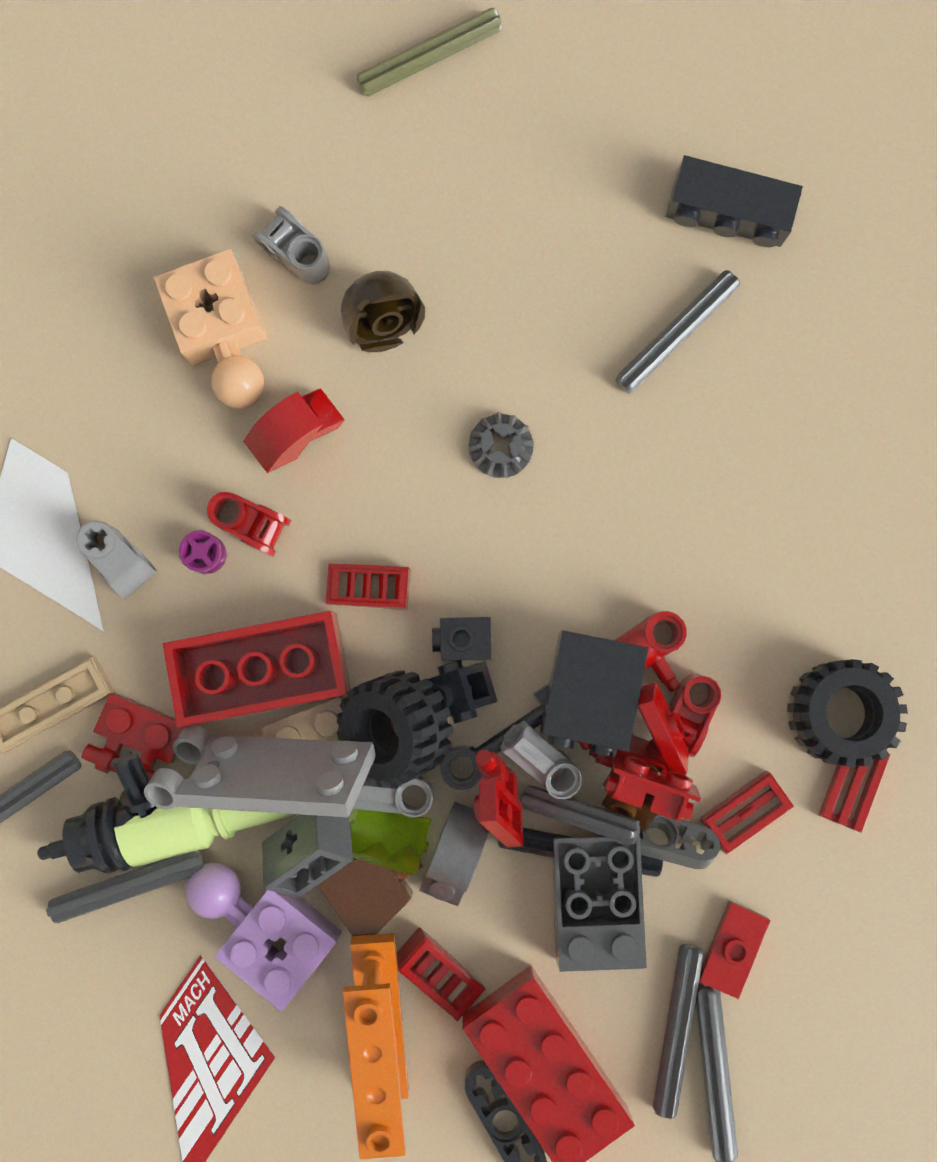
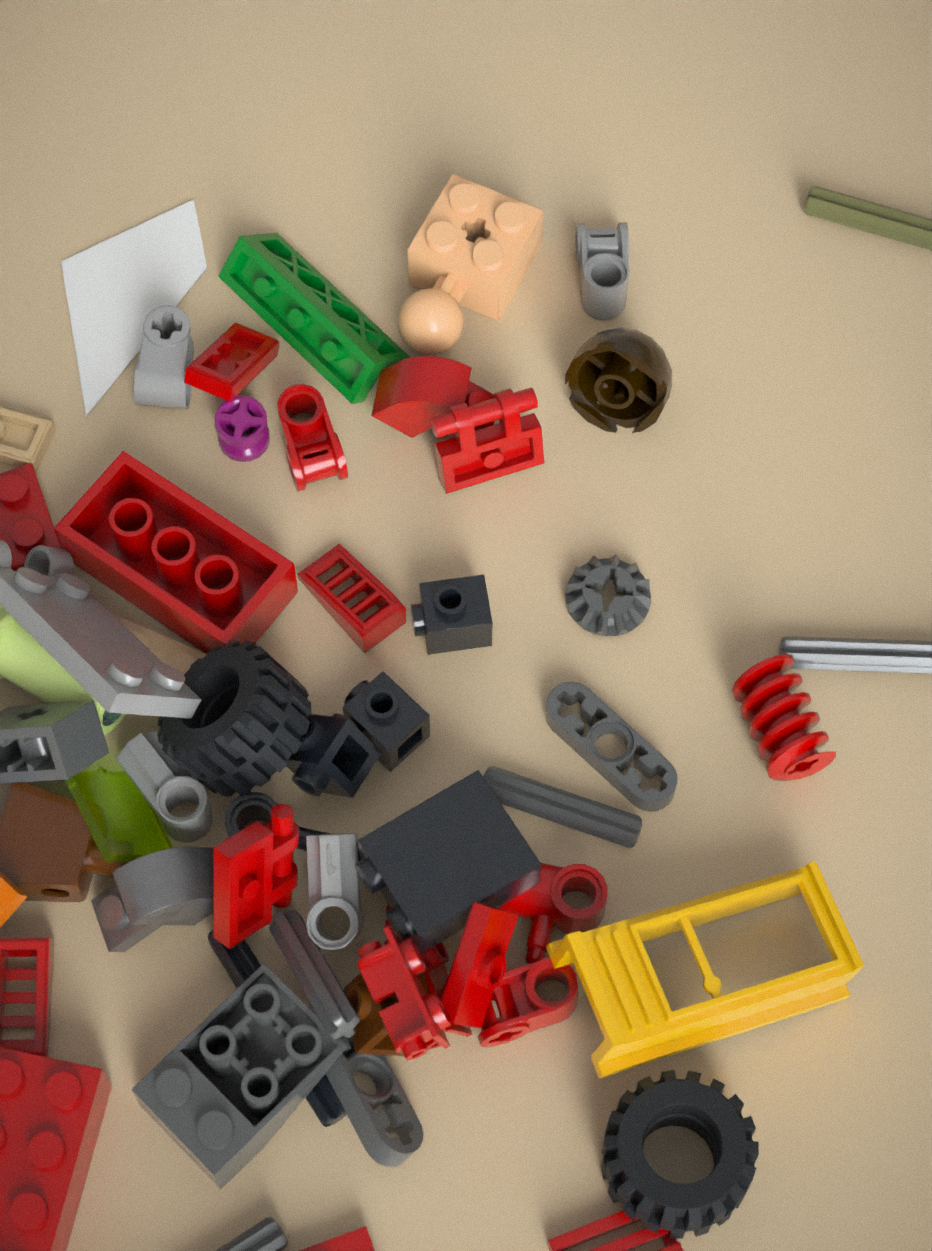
camera: 45 degrees right, 20 degrees down
red tile [700,771,794,855] -> none
none -> red plate [184,323,280,402]
none -> green fence [218,233,411,404]
none -> black brick [411,574,493,655]
none -> plate [430,387,545,494]
none -> dark grey axle [483,766,642,848]
none -> dark grey beam [546,682,677,812]
none -> yellow piece [546,861,864,1079]
none -> red piece [731,654,836,781]

